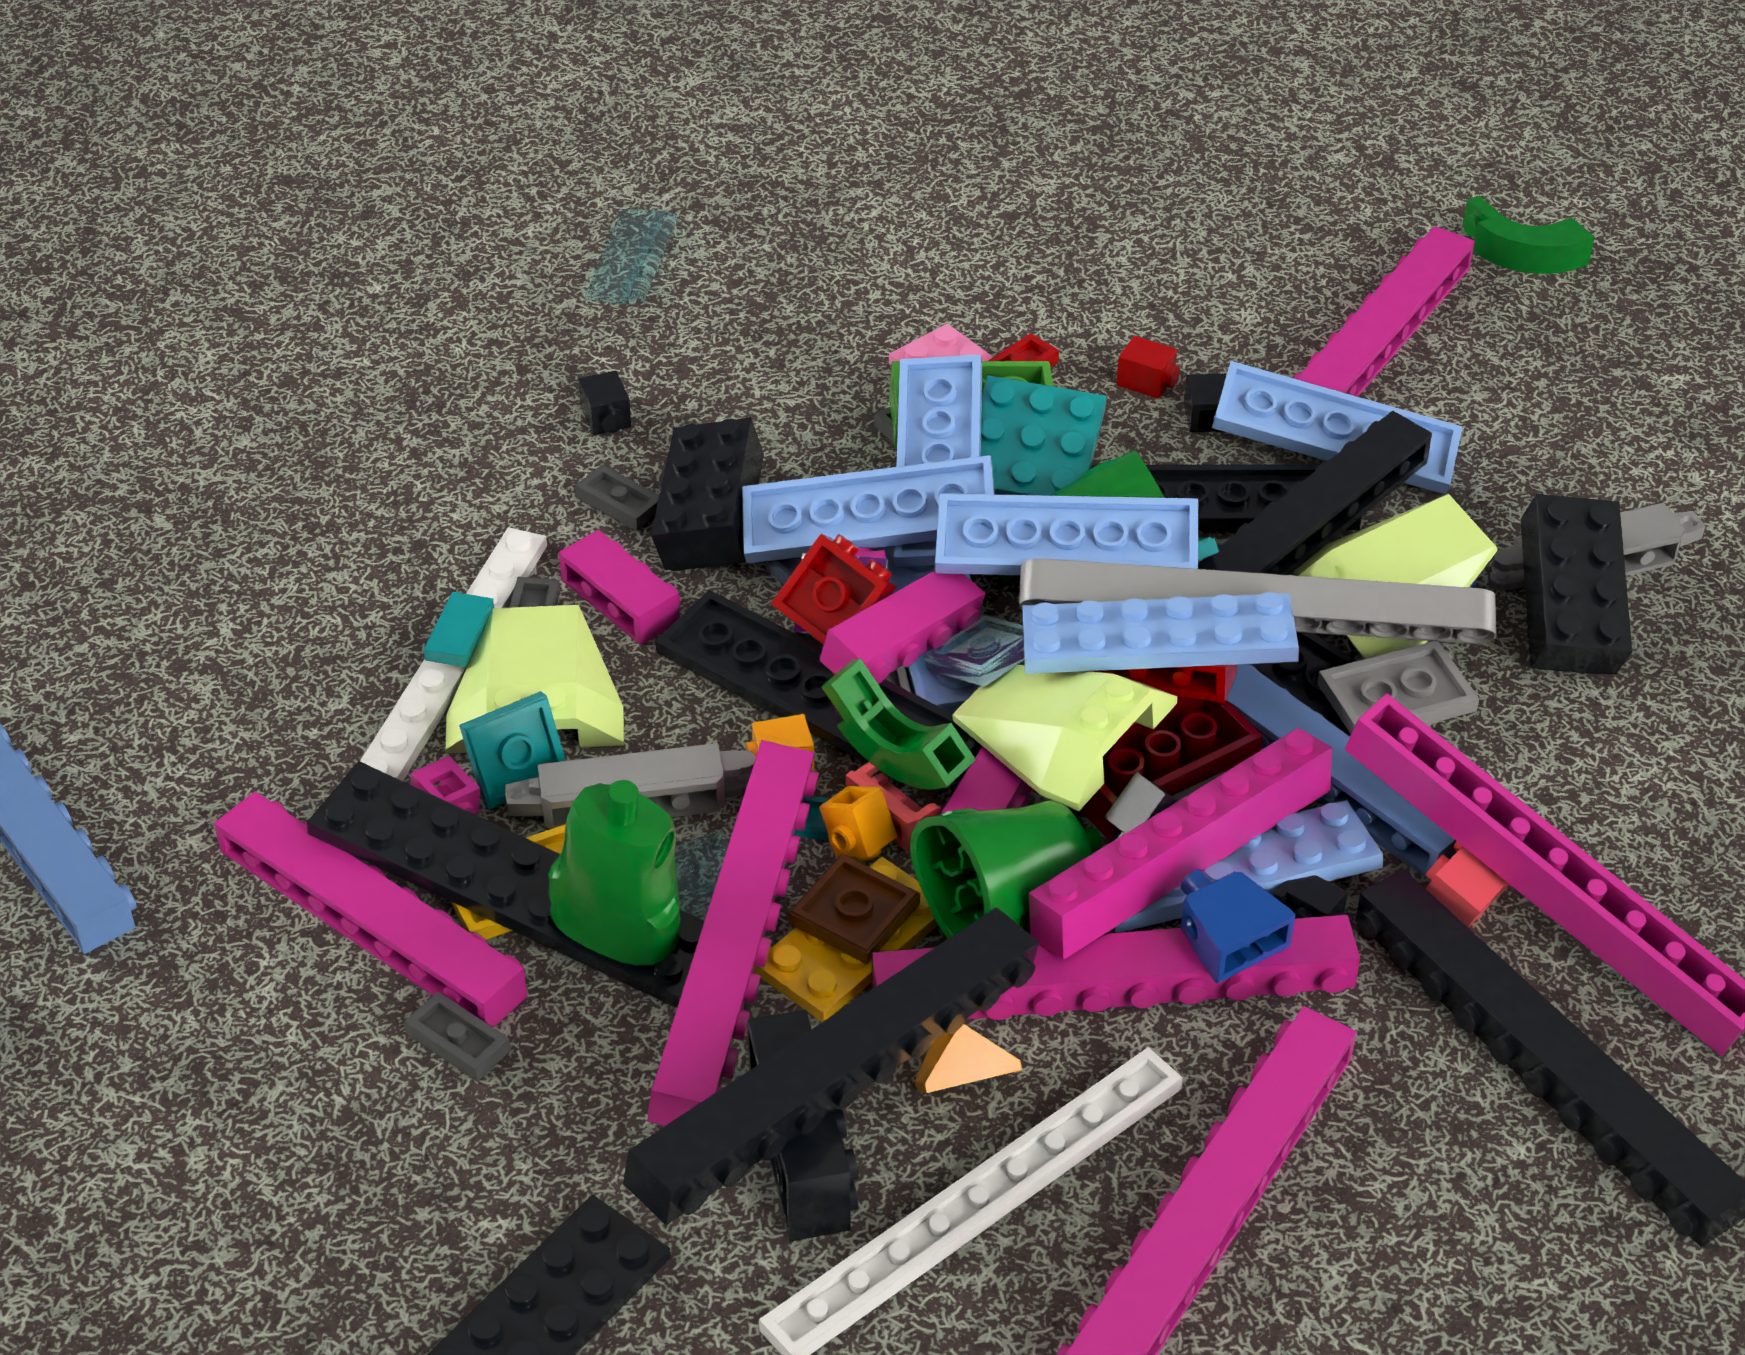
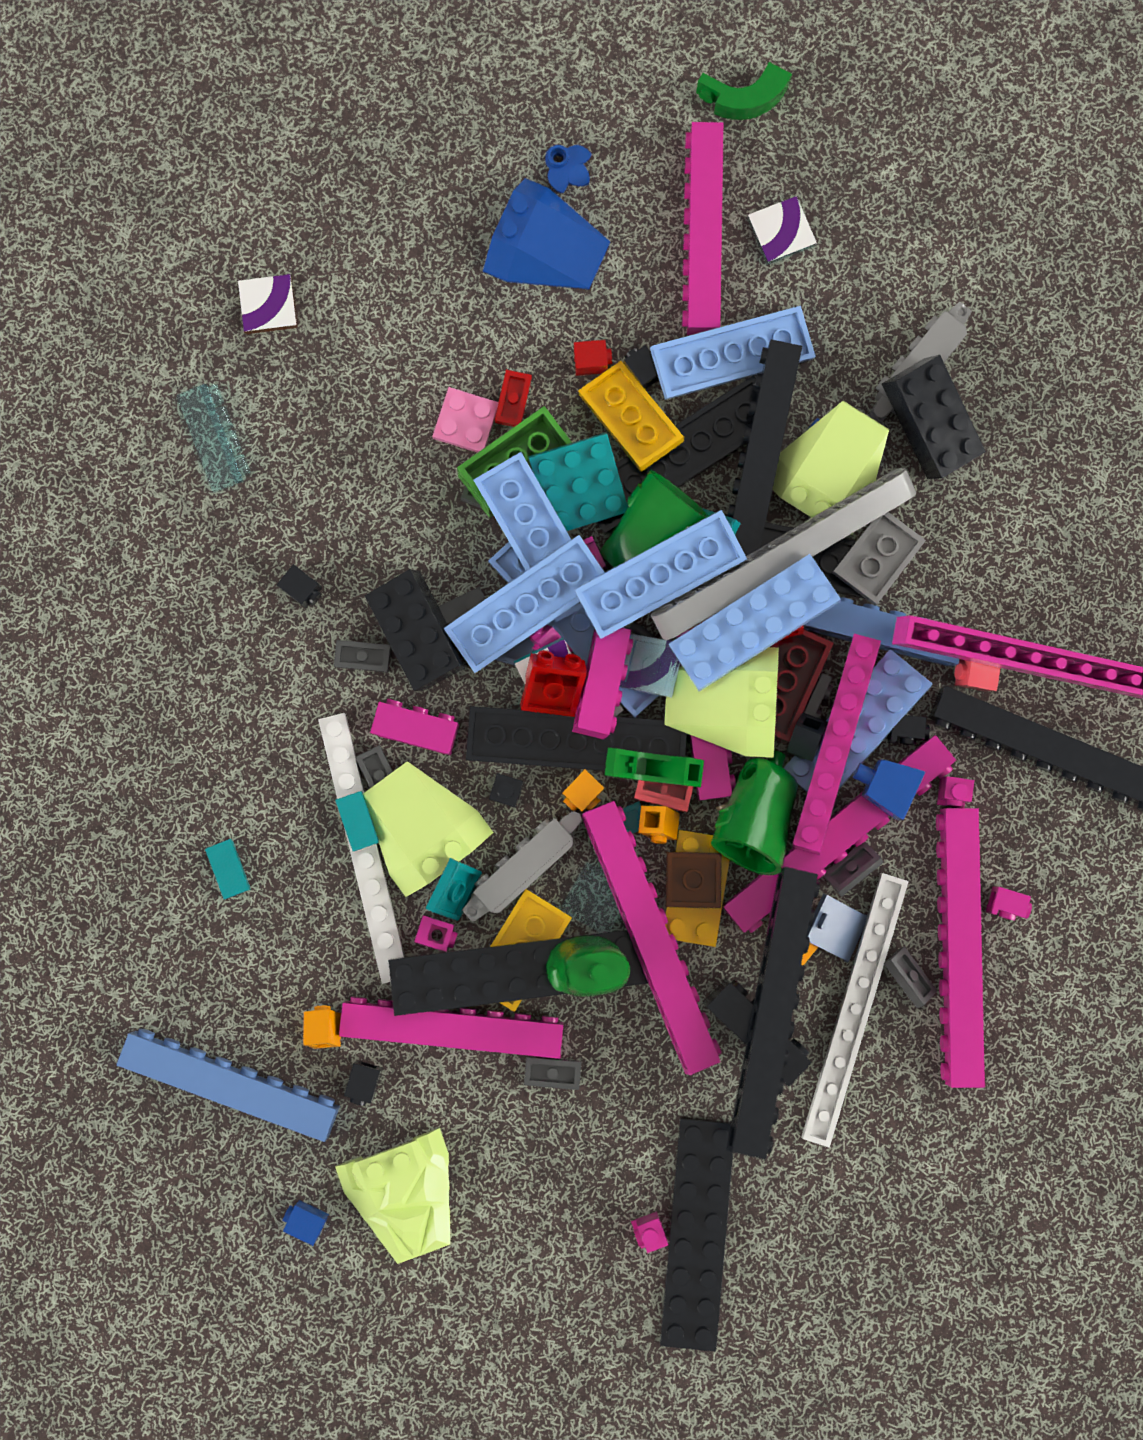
camera: 30 degrees left, 40 degrees up
none -> teal tile [205,839,251,900]
none -> tile [238,274,298,334]
none -> light orange brick [303,1005,341,1049]
none -> yellowish green wedge [335,1128,450,1264]
none -> black brick [344,1060,383,1106]
none -> blue wedge [483,178,610,289]
none -> black brick [489,773,524,808]
none -> blue plate [545,145,592,194]
none -> yellow plate [578,361,684,472]
none -> dark pink brick [631,1211,668,1253]
none -> tile [747,196,817,265]
none -> container [807,893,868,963]
none -> dark grey plate [823,842,884,897]
none -> dark grey plate [884,946,937,1008]
none -> dark pink brick [937,776,974,808]
none -> dark pink brick [985,886,1032,921]

